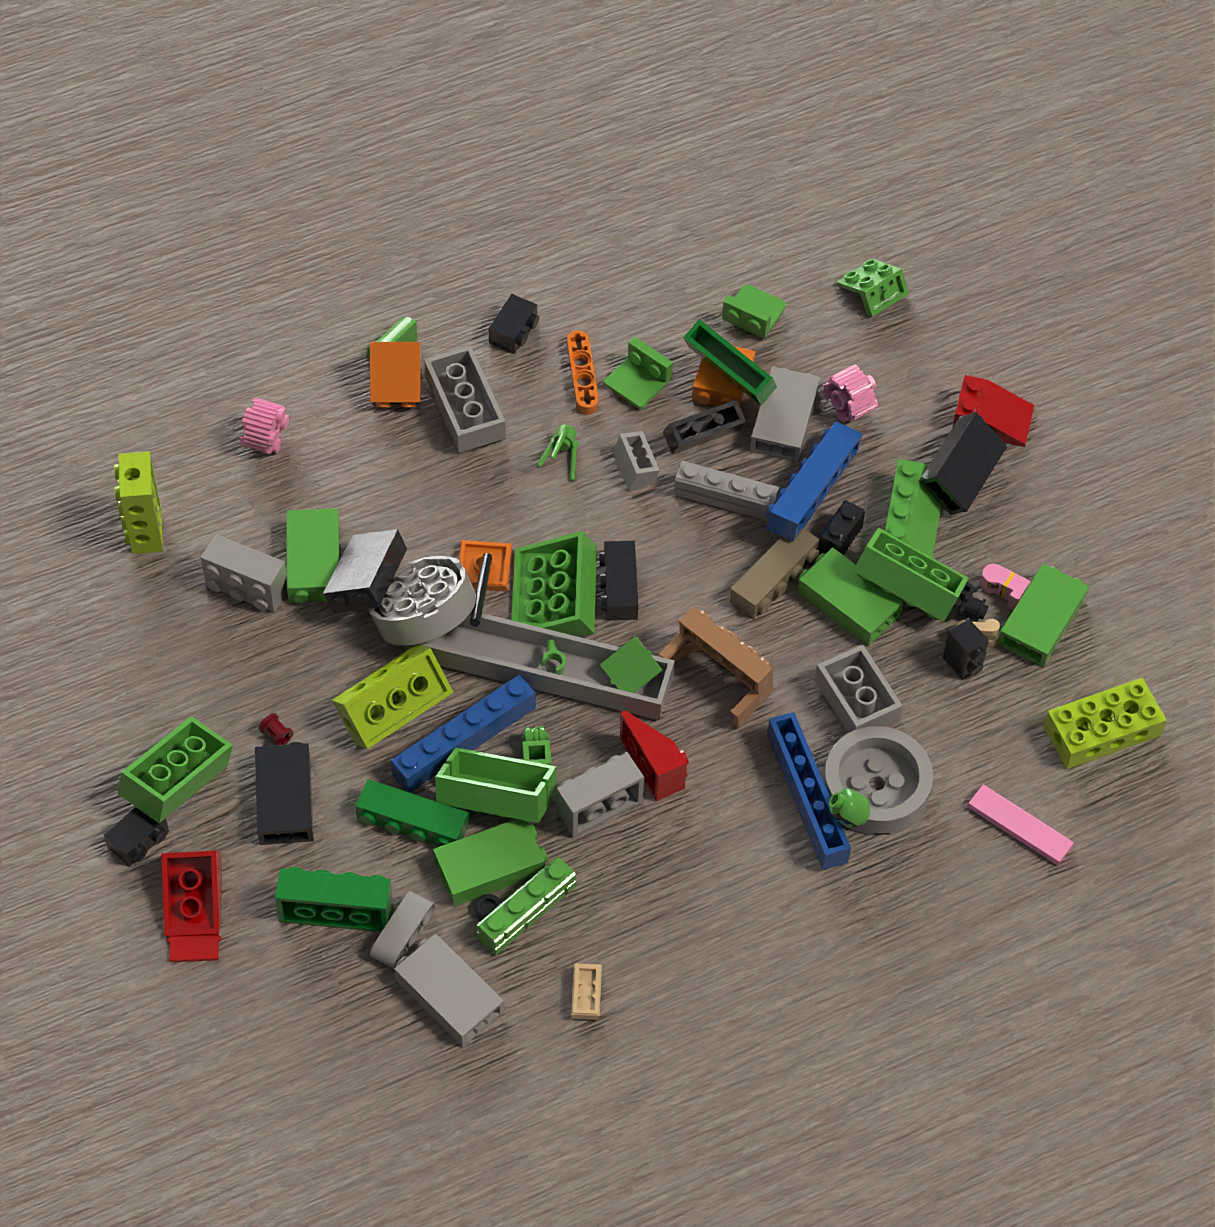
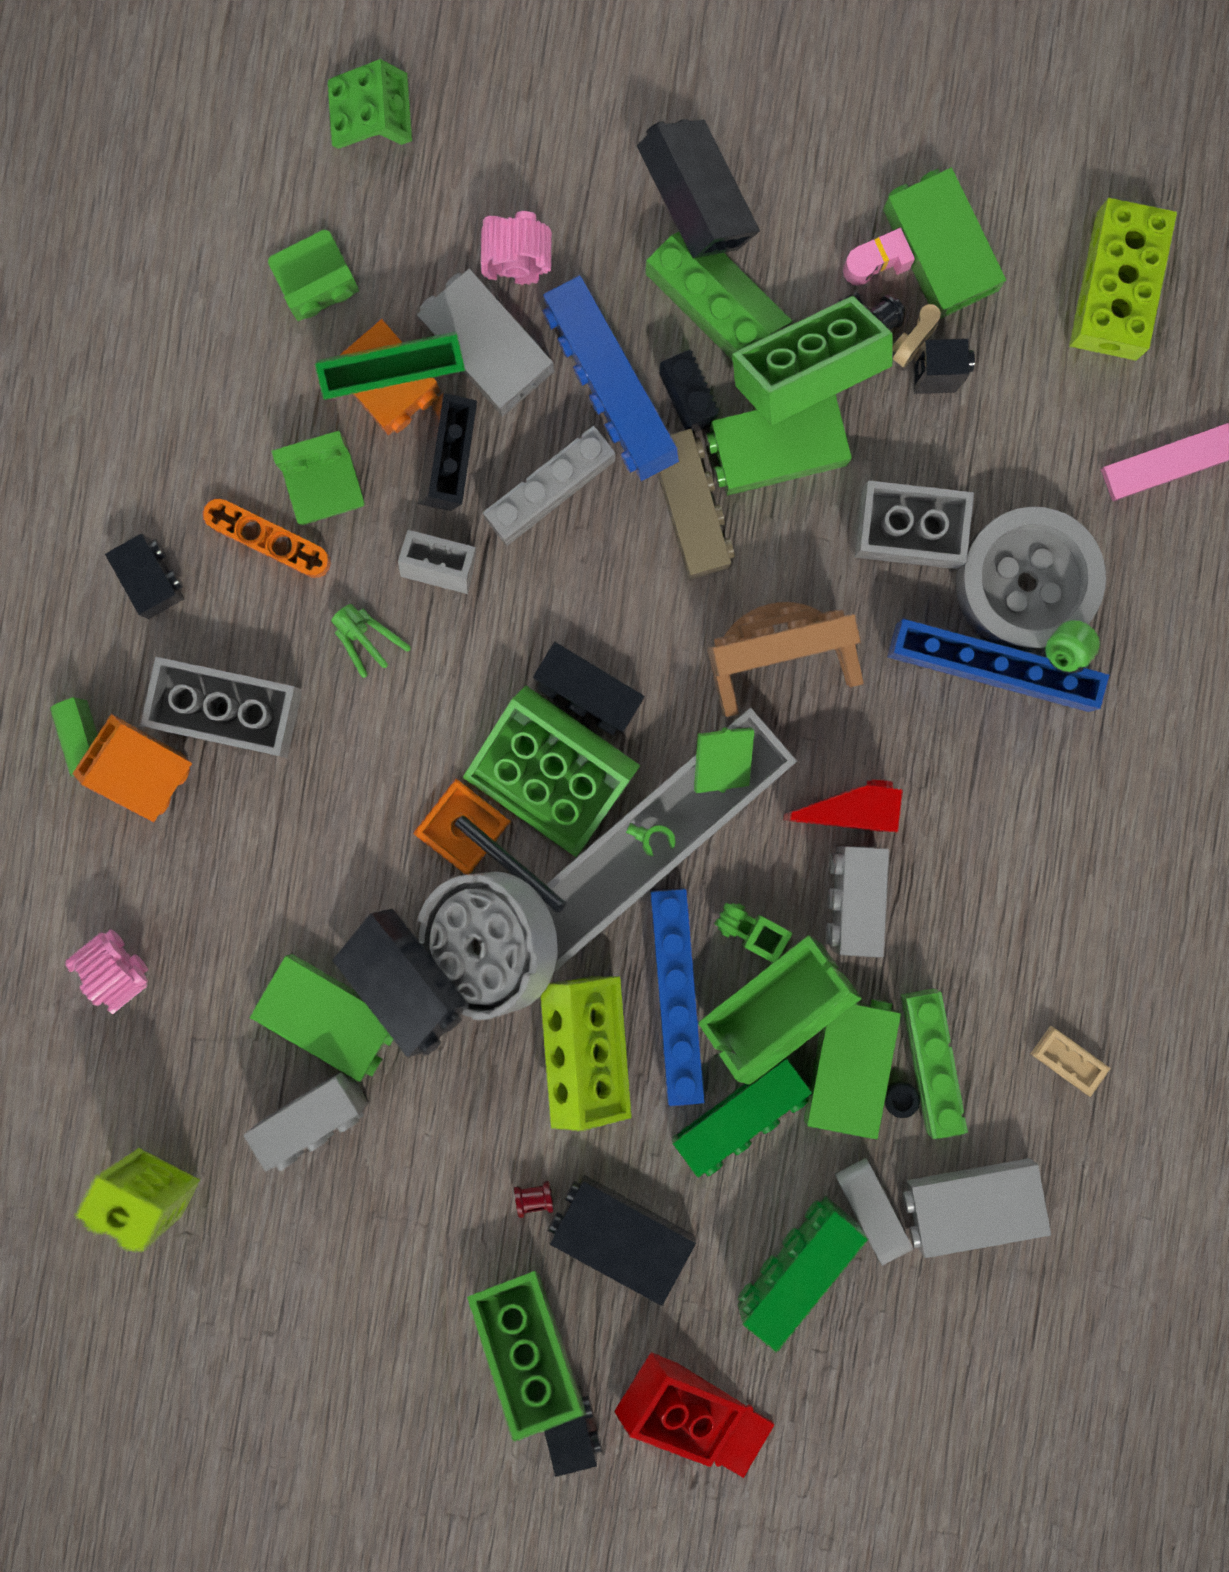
camera: 55 degrees left, 30 degrees up
red slope [952,375,1034,447] -> none

